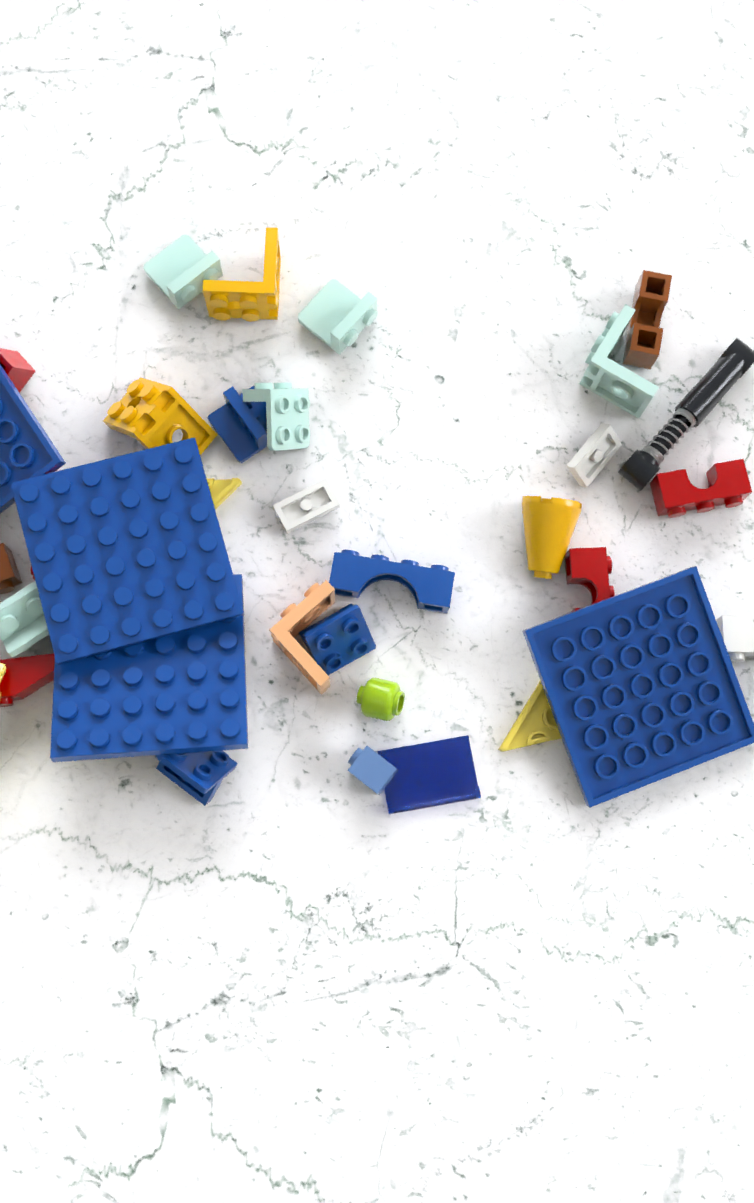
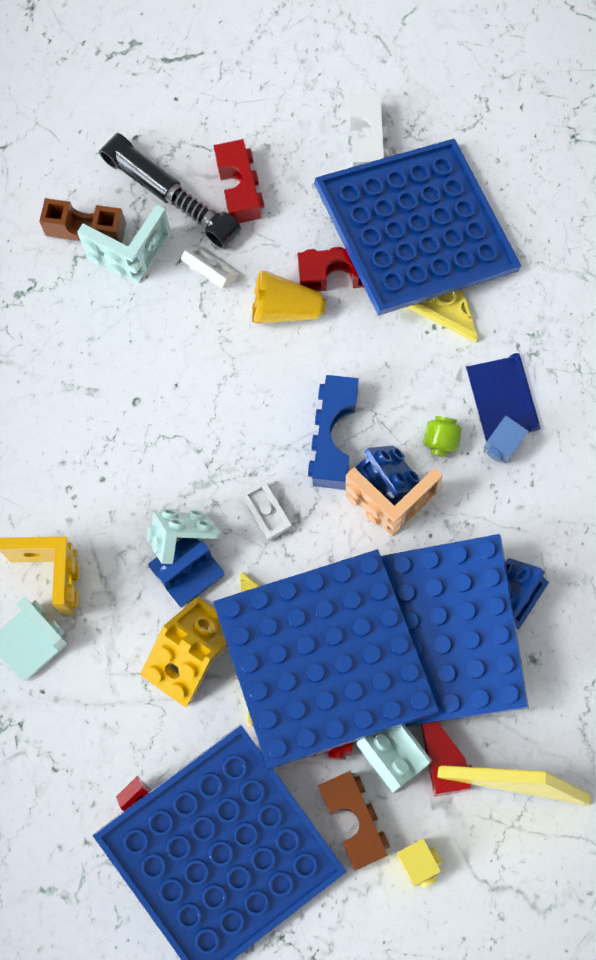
camera: 80 degrees left, 5 degrees down
light aqua bracket [298,279,378,355] -> none

